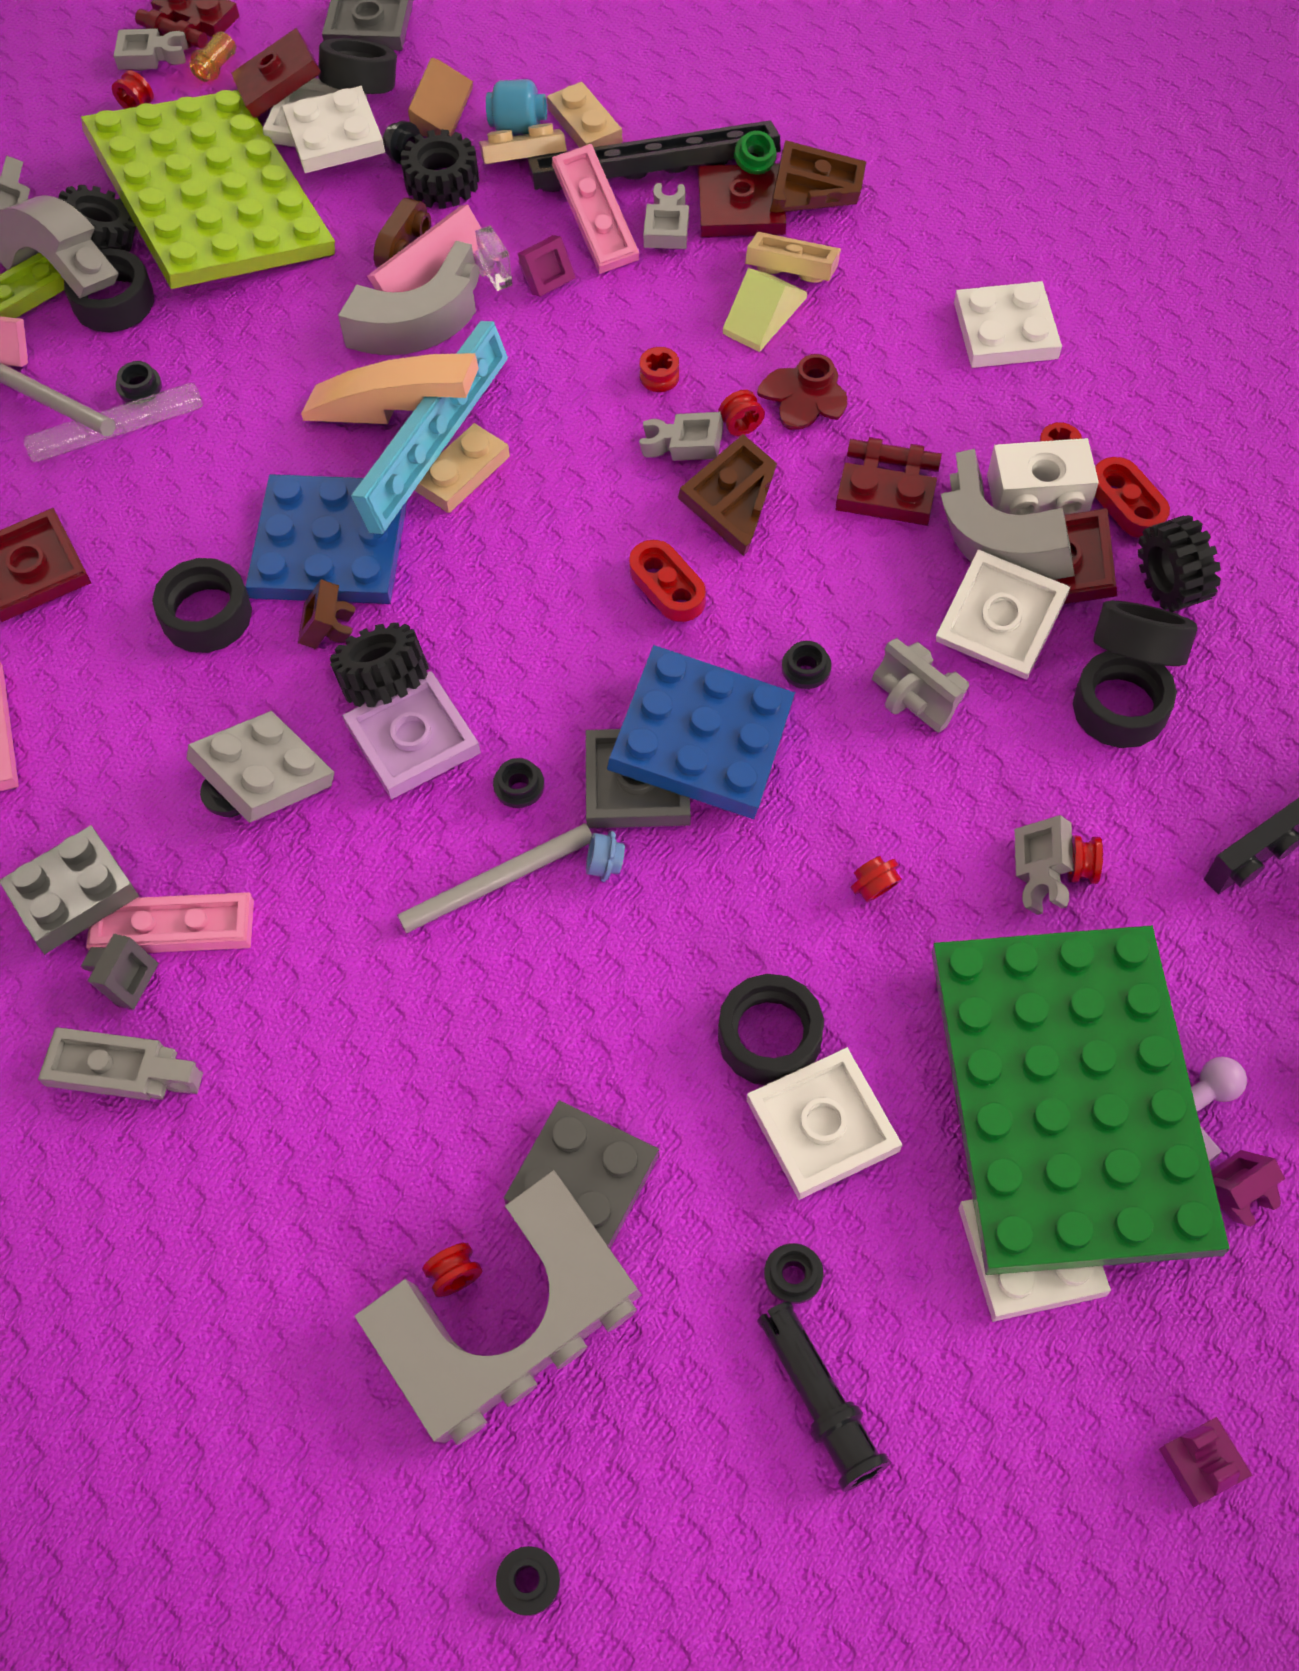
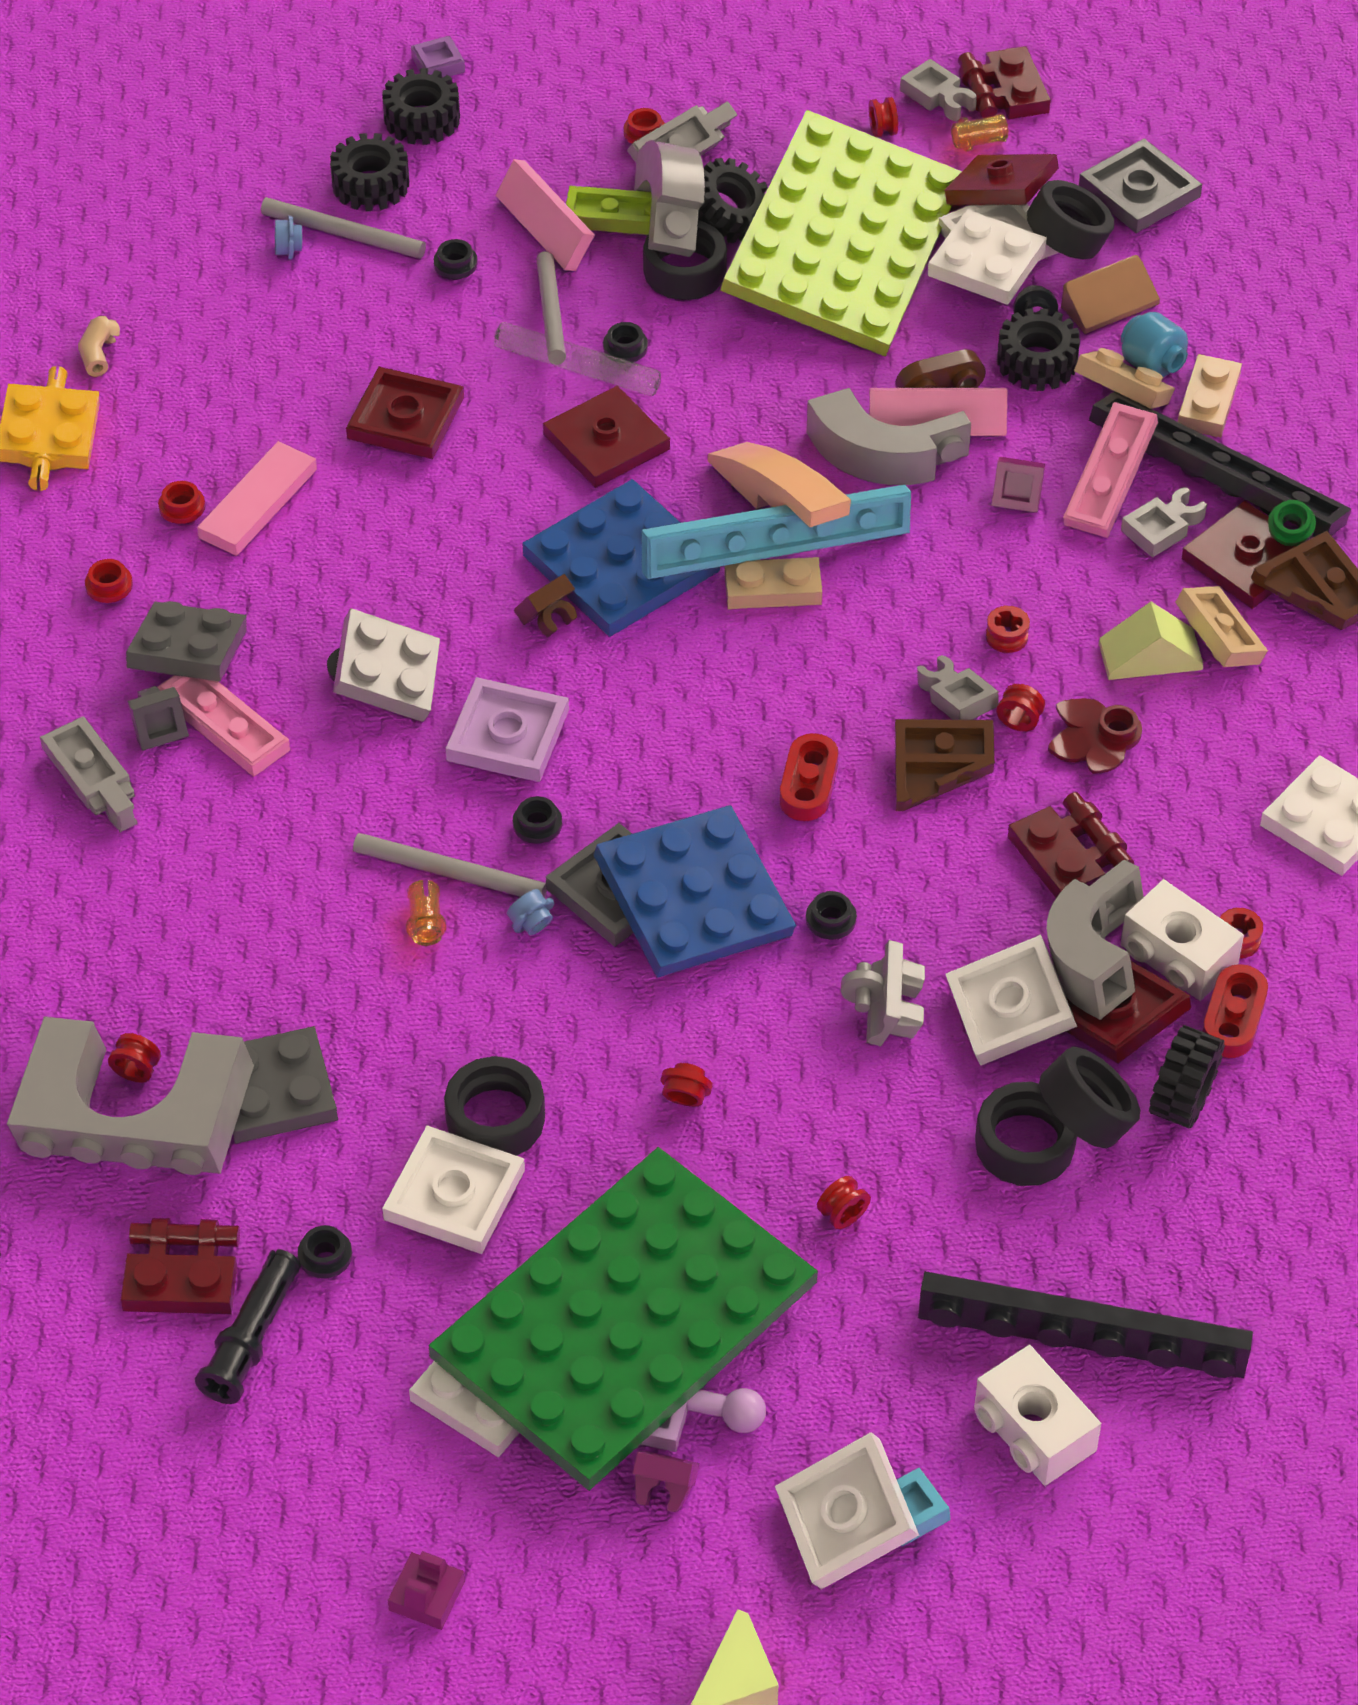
camera: 45 degrees right, 10 degrees down
black tyre [152,558,252,653] -> none
black tyre [330,623,429,707] -> none
clear plate [473,225,513,291] -> none
light grey plate [1014,815,1074,915] -> none
none -> dark red plate [121,1218,240,1314]
none -> pin [406,880,446,946]
none -> dark red plate [543,385,670,488]

